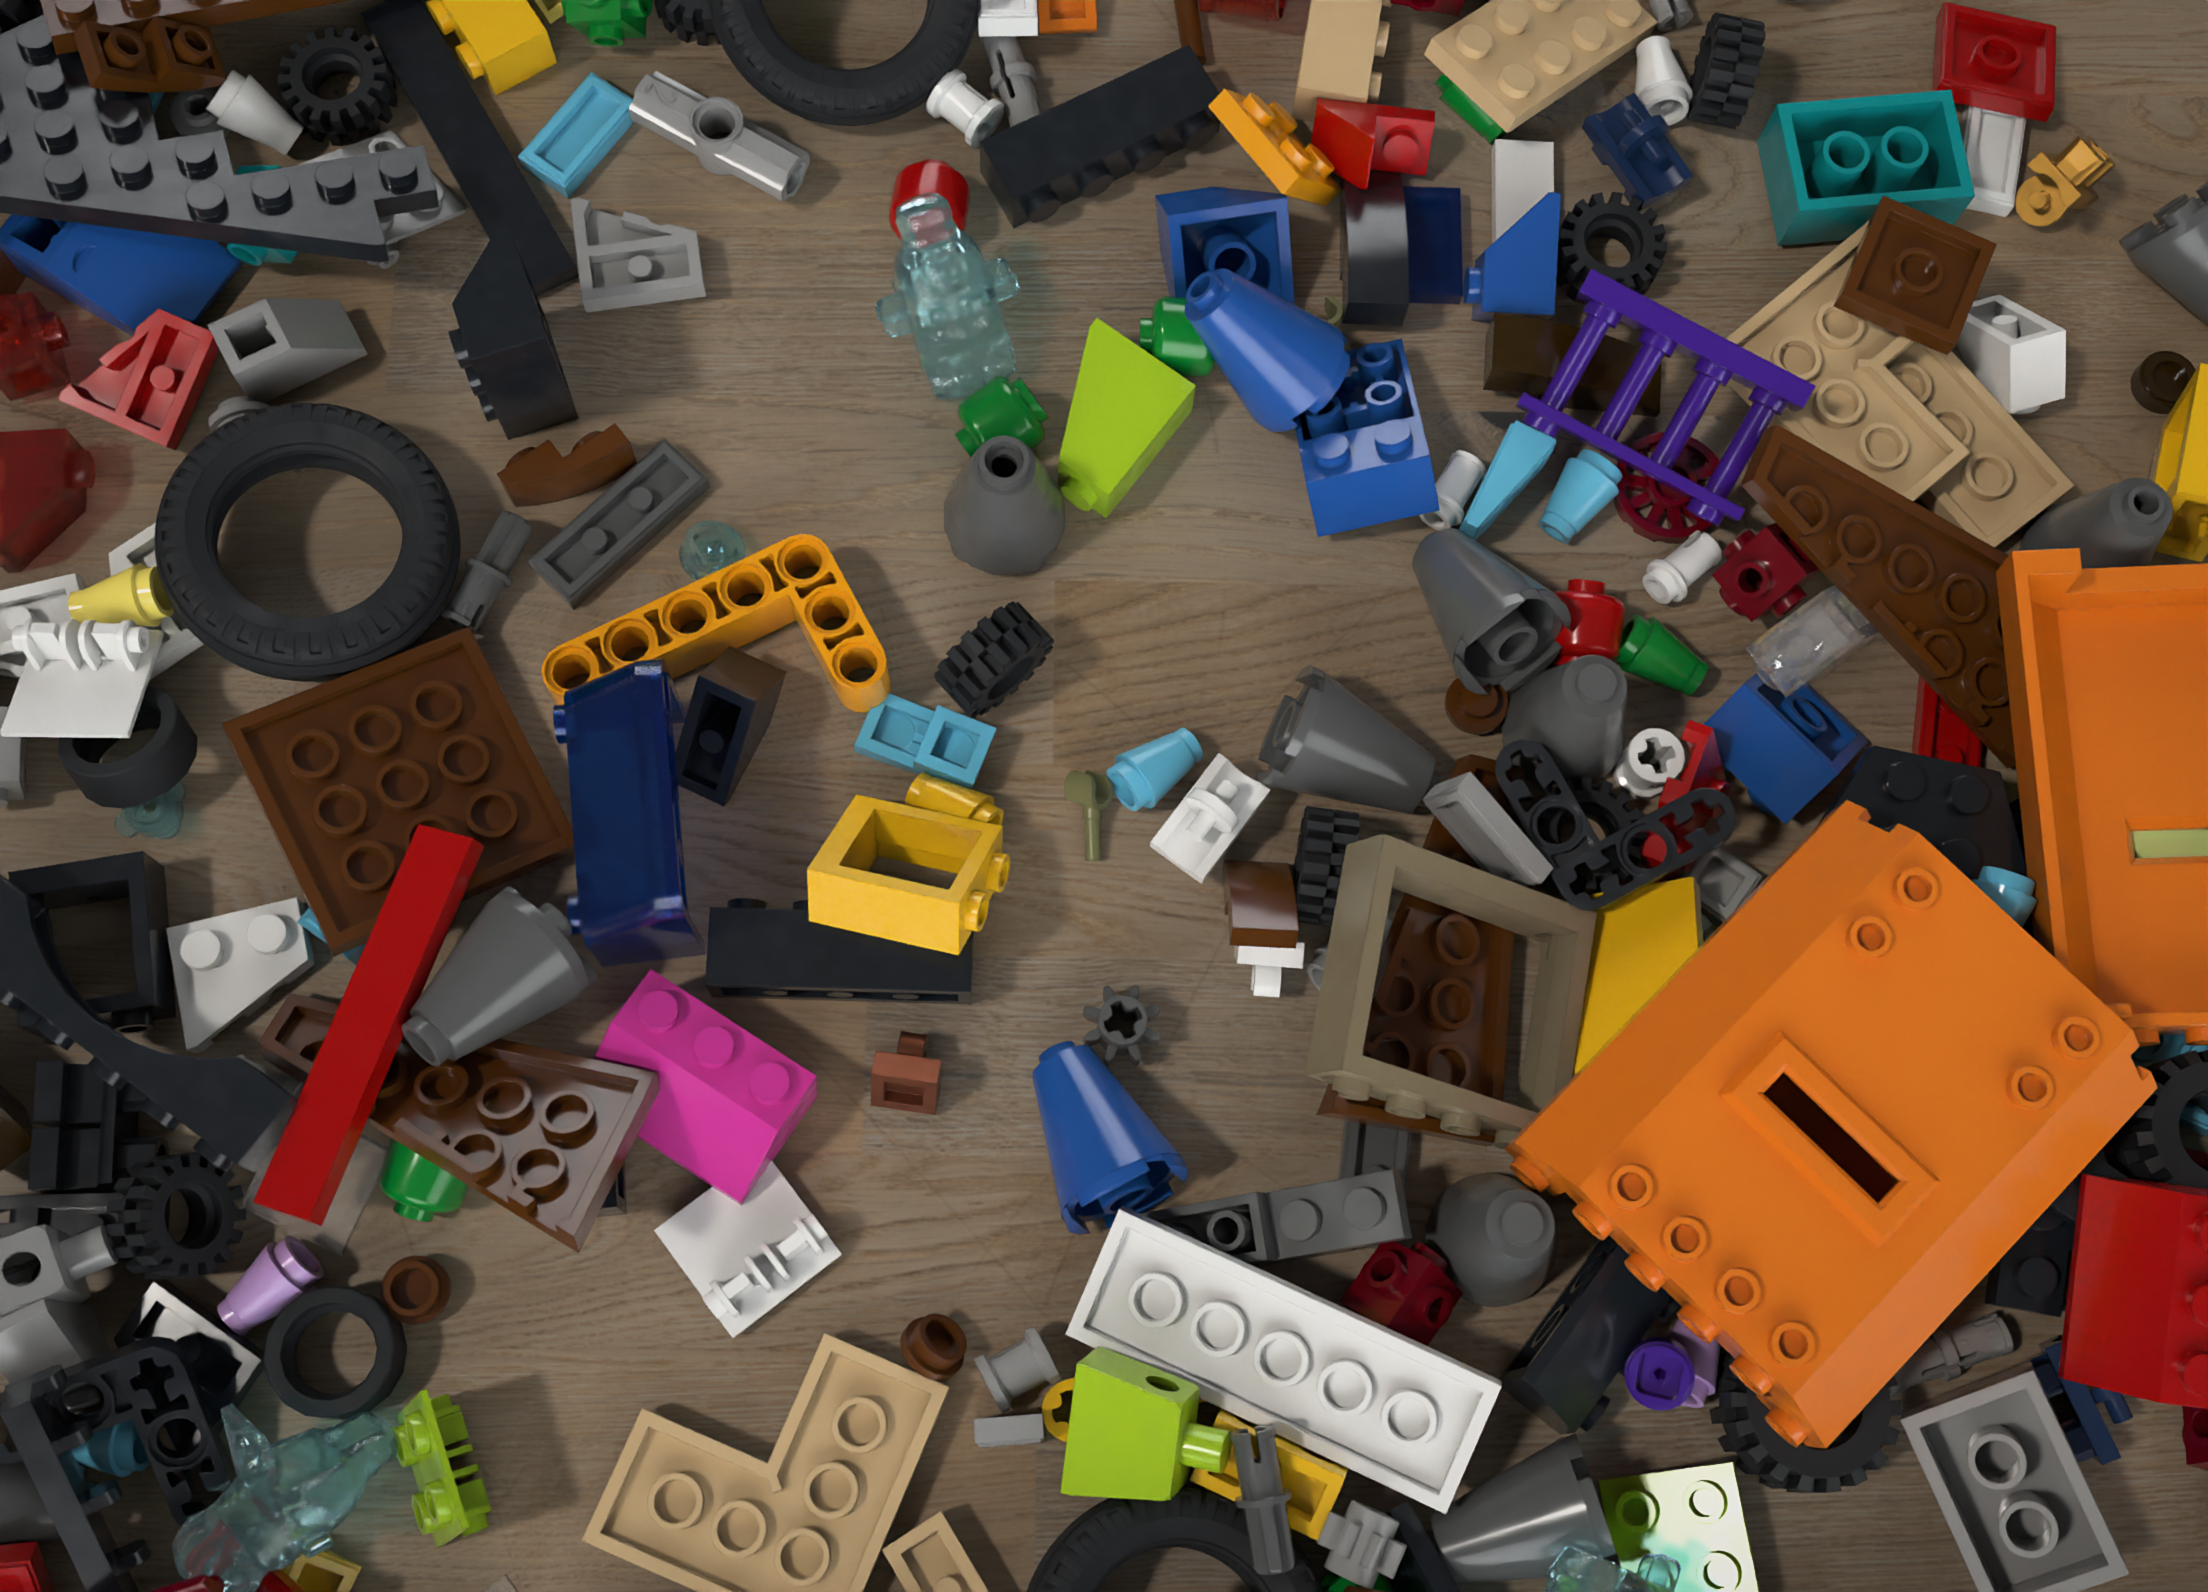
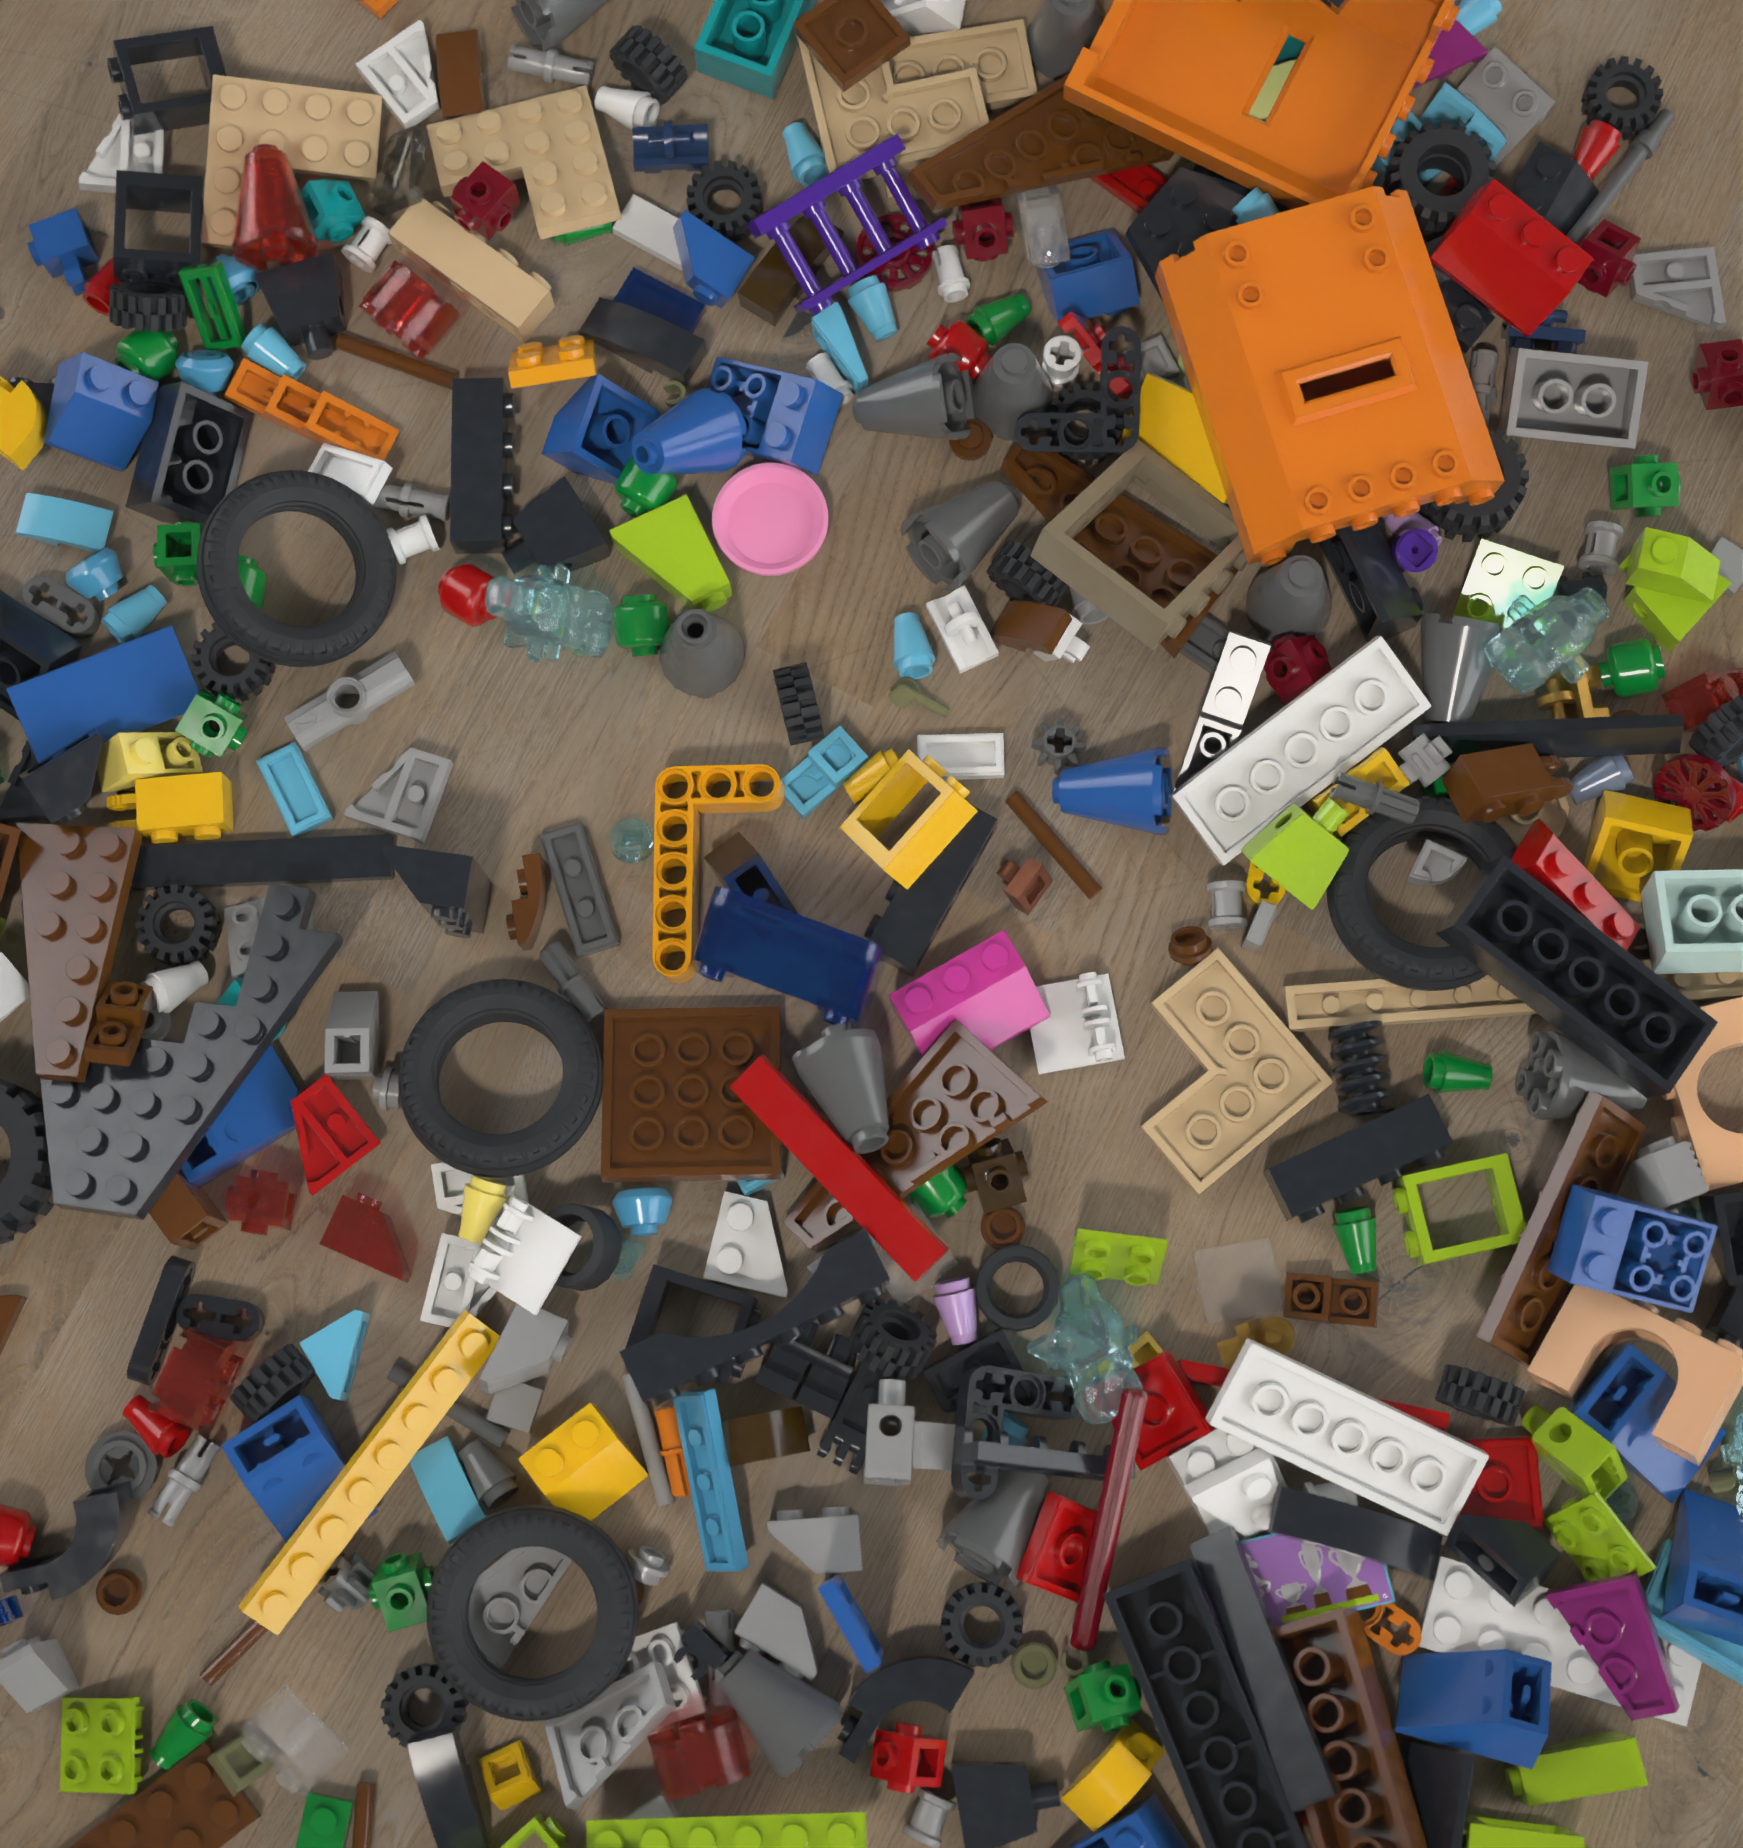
camera: 50 degrees left, 5 degrees up
red slope [1311,98,1435,190] -> none
light grey tile [1422,771,1554,887] -> none
none -> black torso [501,477,611,580]
none -> dark azure cone [612,1188,673,1236]
none -> bright pink piece [712,463,829,576]
none -> medium azure cone [782,122,828,187]
none -> white tile [917,733,1005,780]
none -> dark brown brick [962,1138,1029,1214]
none -> reddish brown bar [1005,791,1103,900]

